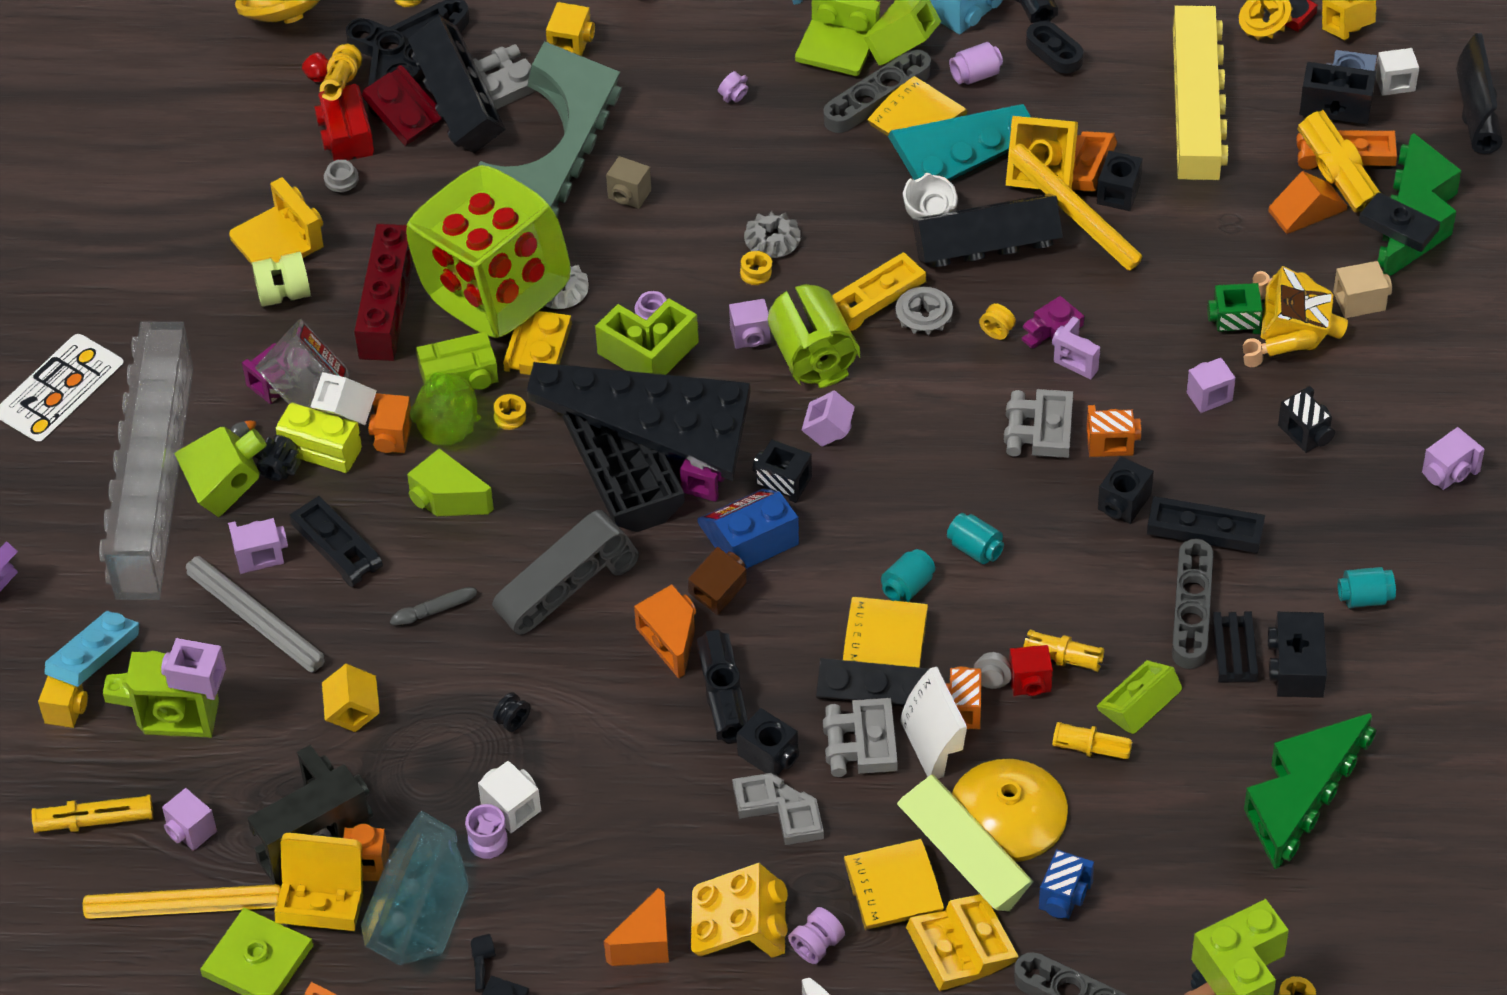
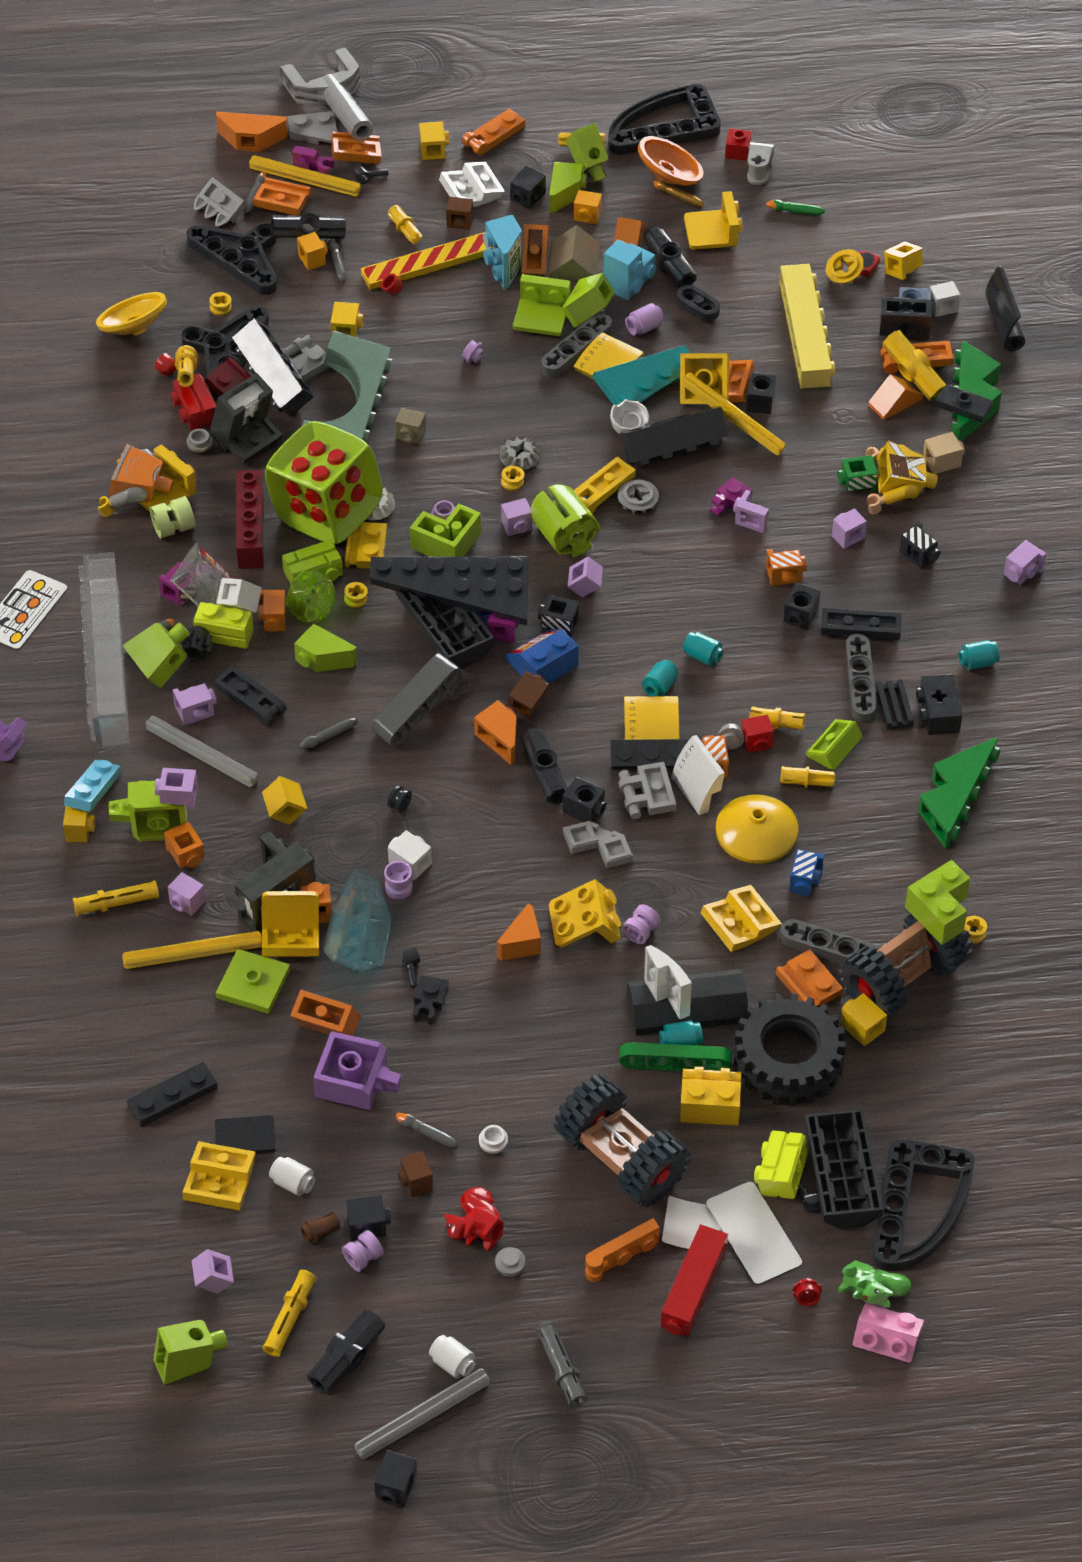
camera: 10 degrees left, 0 degrees up
yellow slope [844,839,944,930] -> none
yellowish green slope [897,775,1034,911] -> none
yellow bush [979,304,1016,340] -> none
light grey plate [1004,389,1073,458] -> none
none -> orange torso [98,444,174,517]
none -> orange brick [164,821,205,869]
none -> pearl dark grey brick [209,373,283,465]

